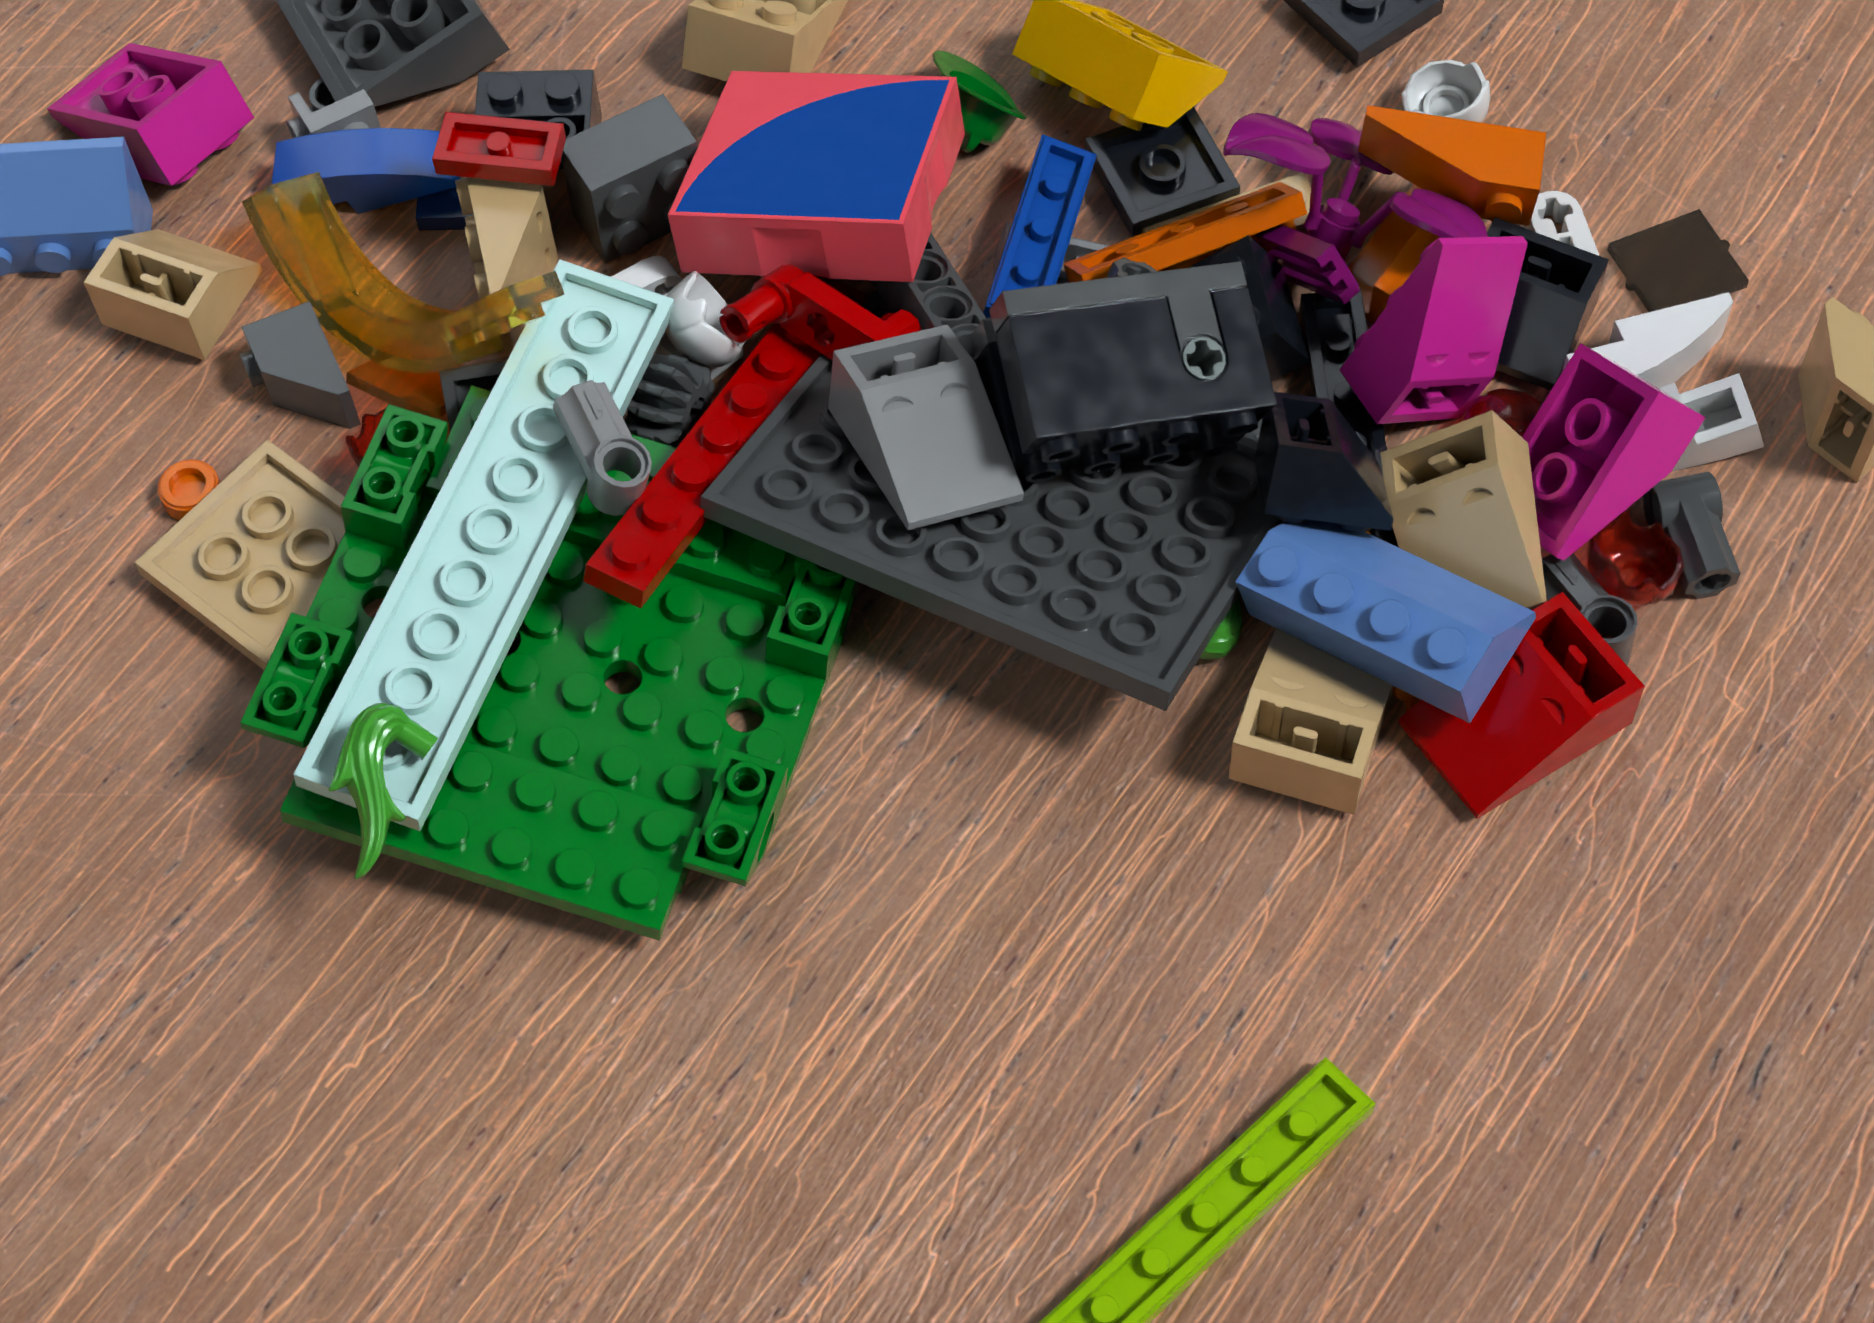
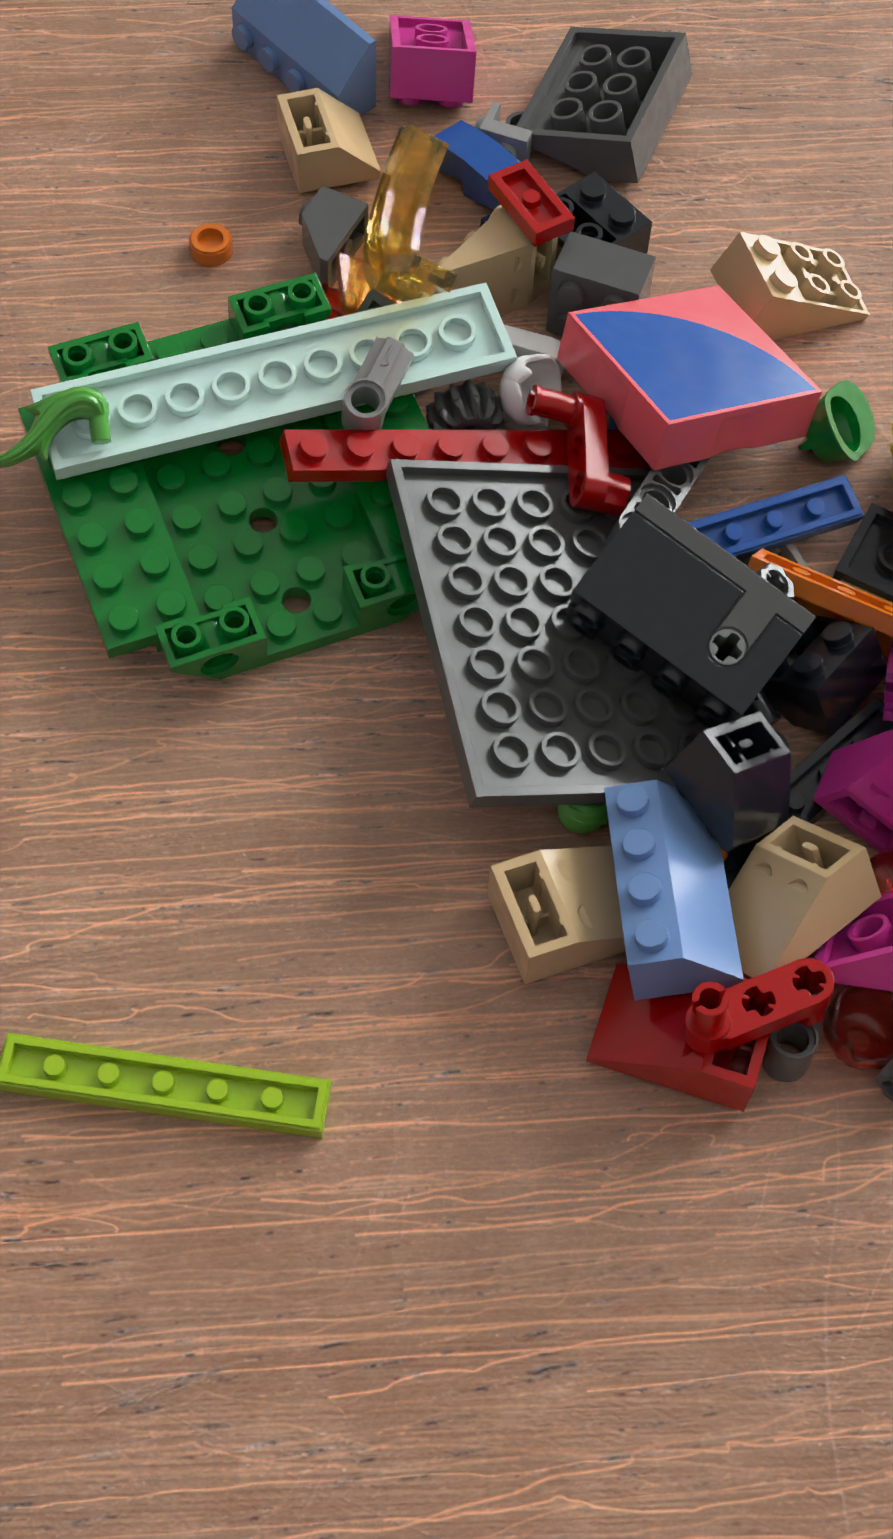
camera: 45 degrees right, 0 degrees up
tan plate [134,440,345,670] -> none
light grey slope [828,324,1024,530] -> none
none -> red beam [684,958,835,1054]

